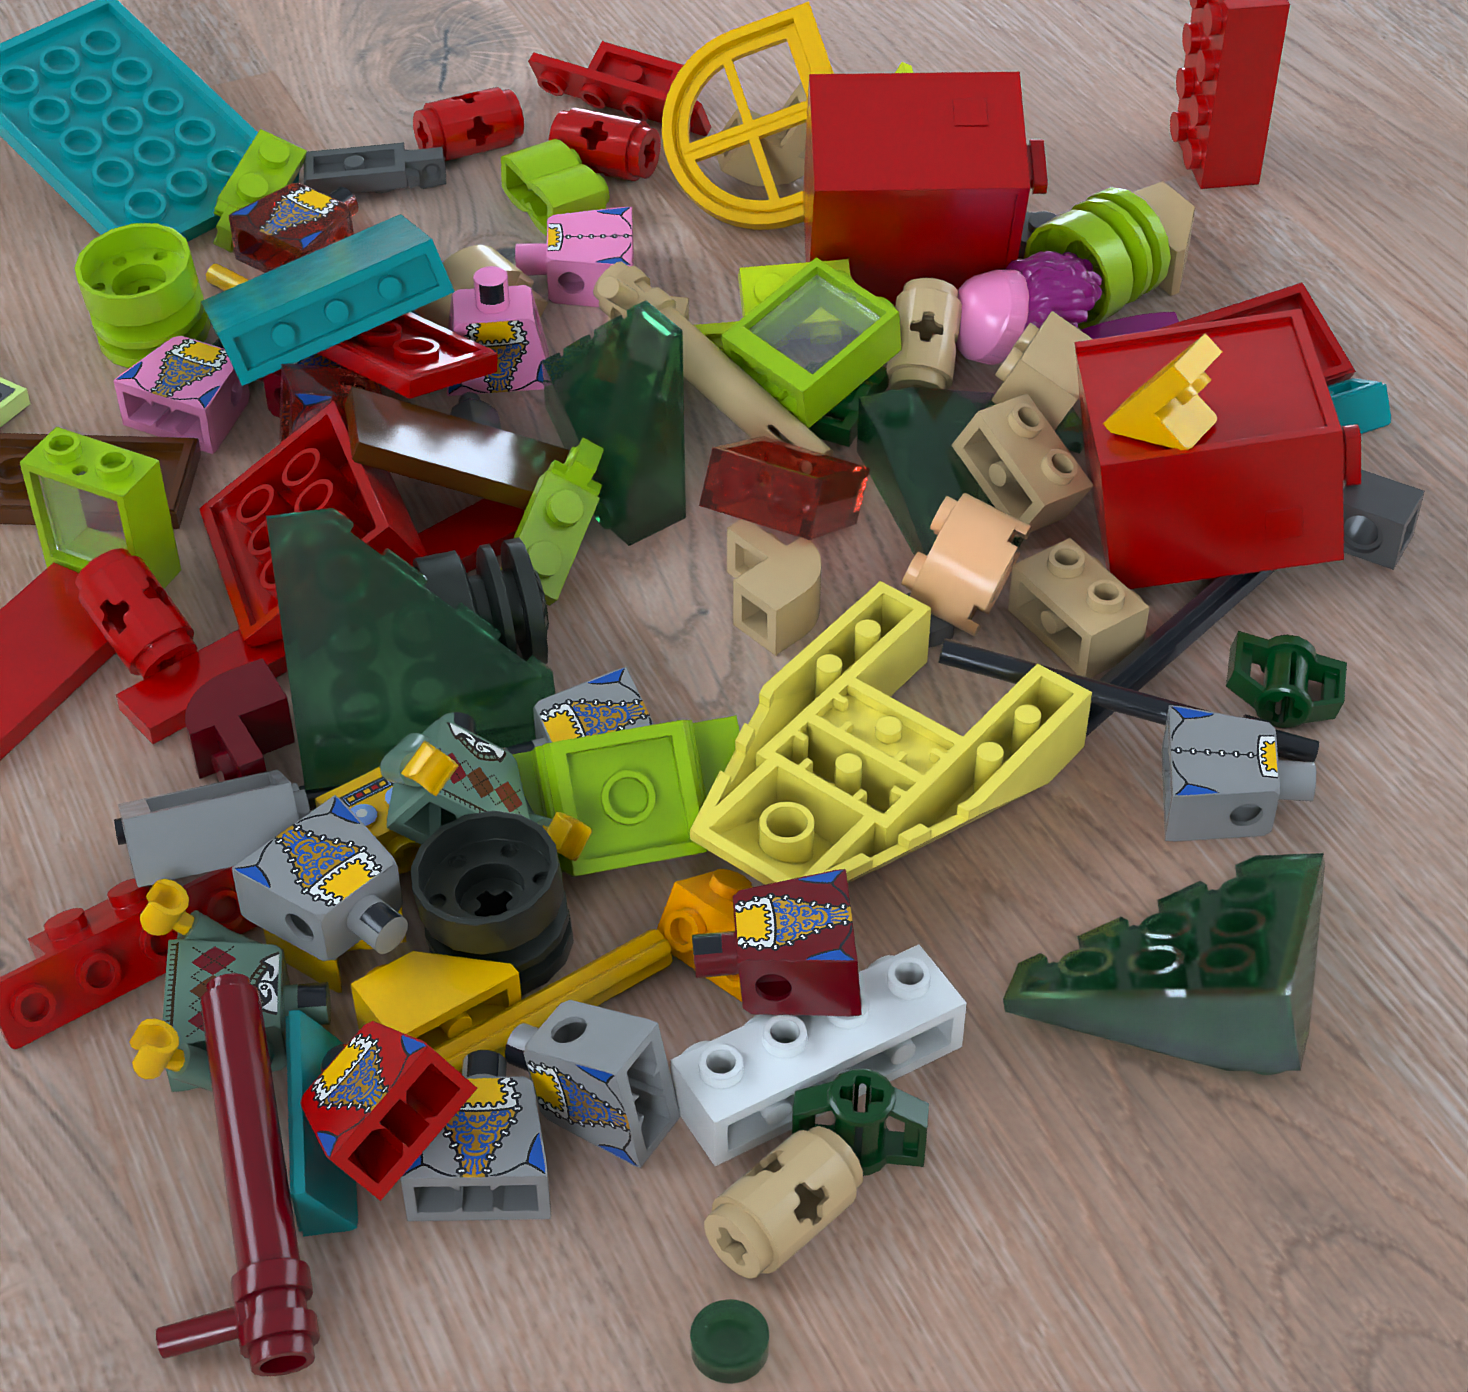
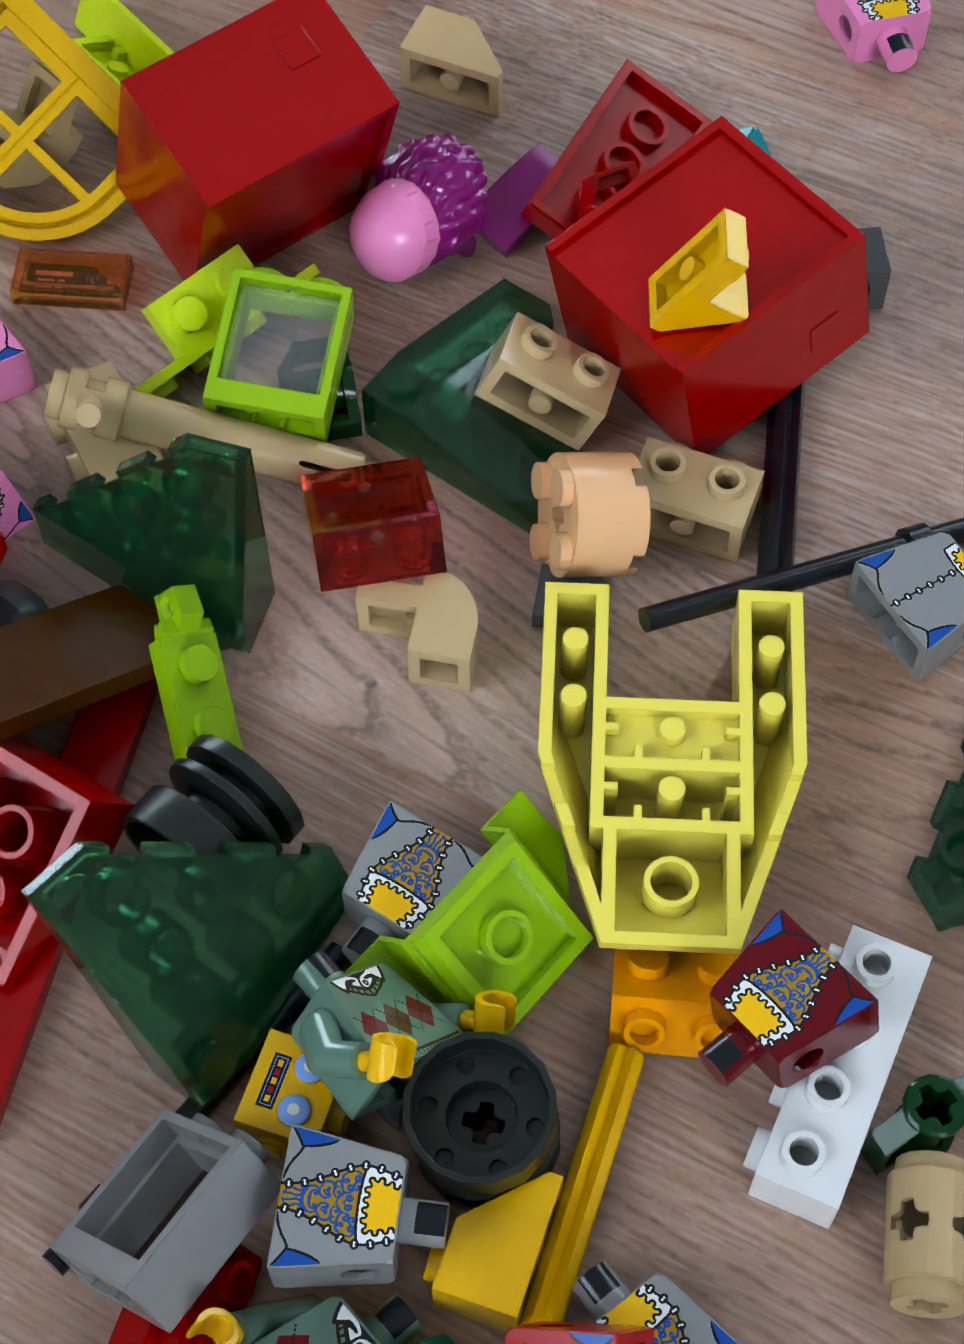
camera: 35 degrees left, 15 degrees up
dark red brick [185,658,295,782] -> none
light grey torso [505,1000,681,1168] -> none
tan piece [887,278,962,404] -> none
tan brick [991,311,1092,431] -> none
lime wheel [1024,187,1171,329] -> none
dark green piece [1226,631,1347,729] -> none
none -> clear orange tile [9,247,134,311]

